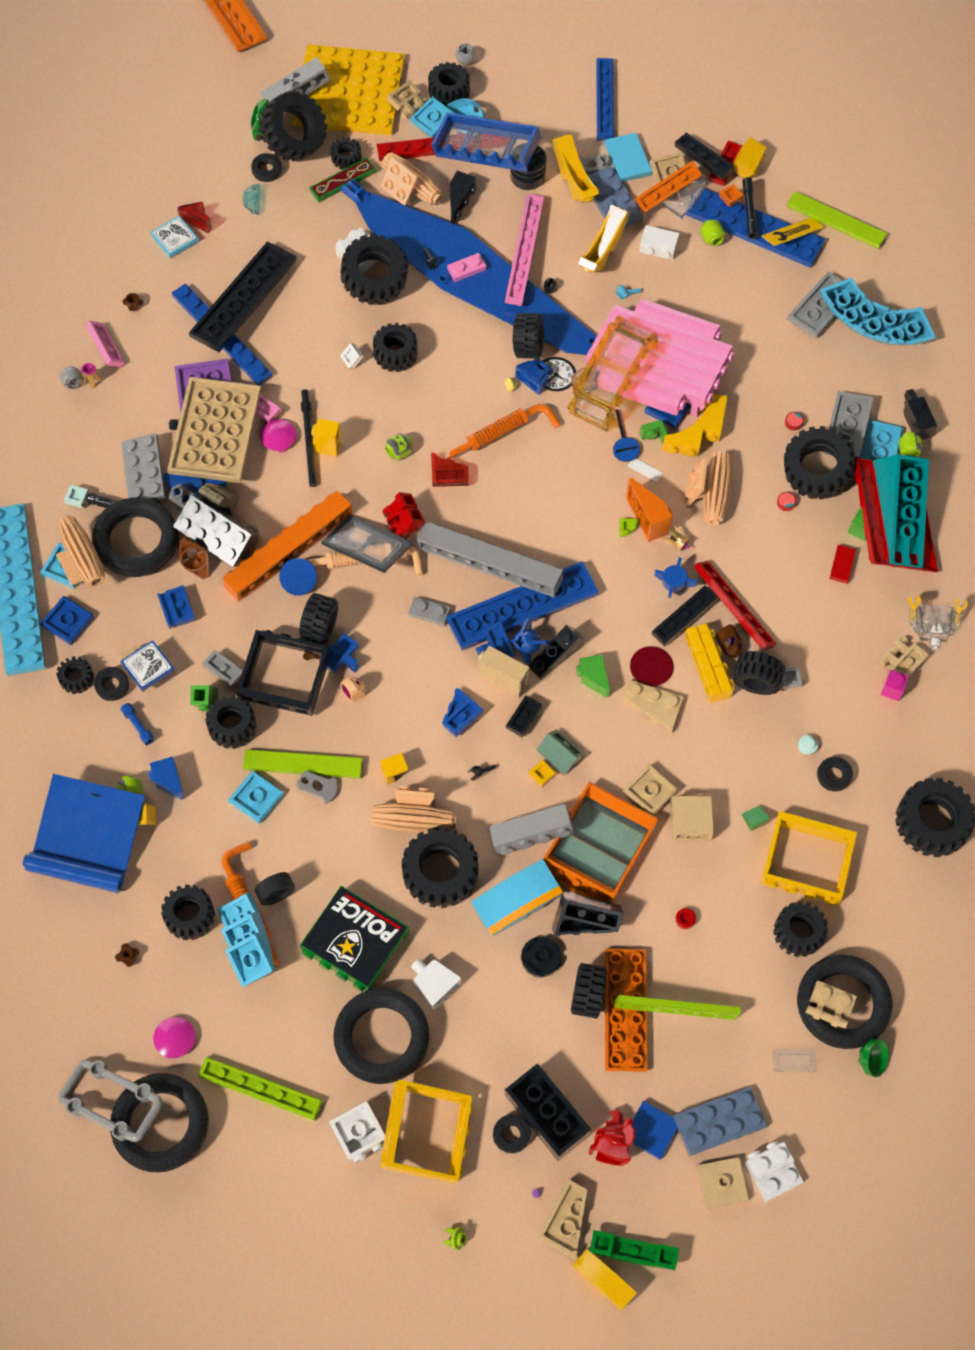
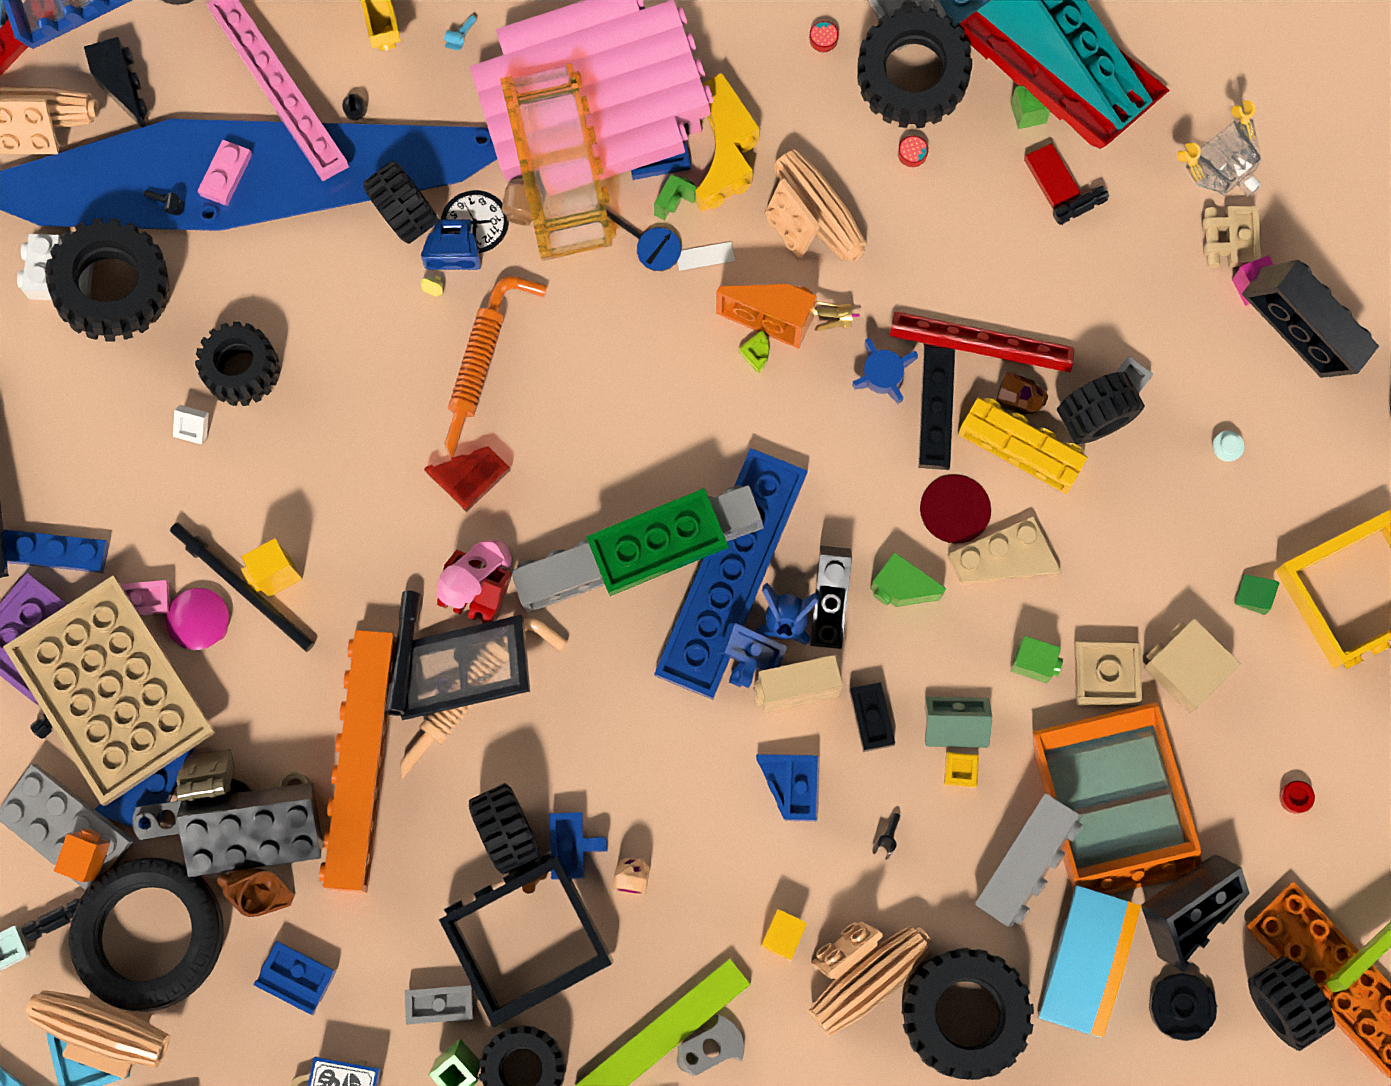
camera: 40 degrees left, 10 degrees up
blue tile [279,558,317,596] -> none
head [385,433,413,460] -> none
light grey plate [408,597,450,626] -> none
black tyre [817,756,853,792] -> none
none -> orange brick [54,828,110,883]
none -> black piece [385,591,421,716]
none -> bright pink piece [437,540,512,609]
none -> green plate [586,488,729,596]
none -> bright green brick [1011,636,1063,683]
none -> black axle [1053,185,1109,225]
none -> black brick [1242,260,1379,378]

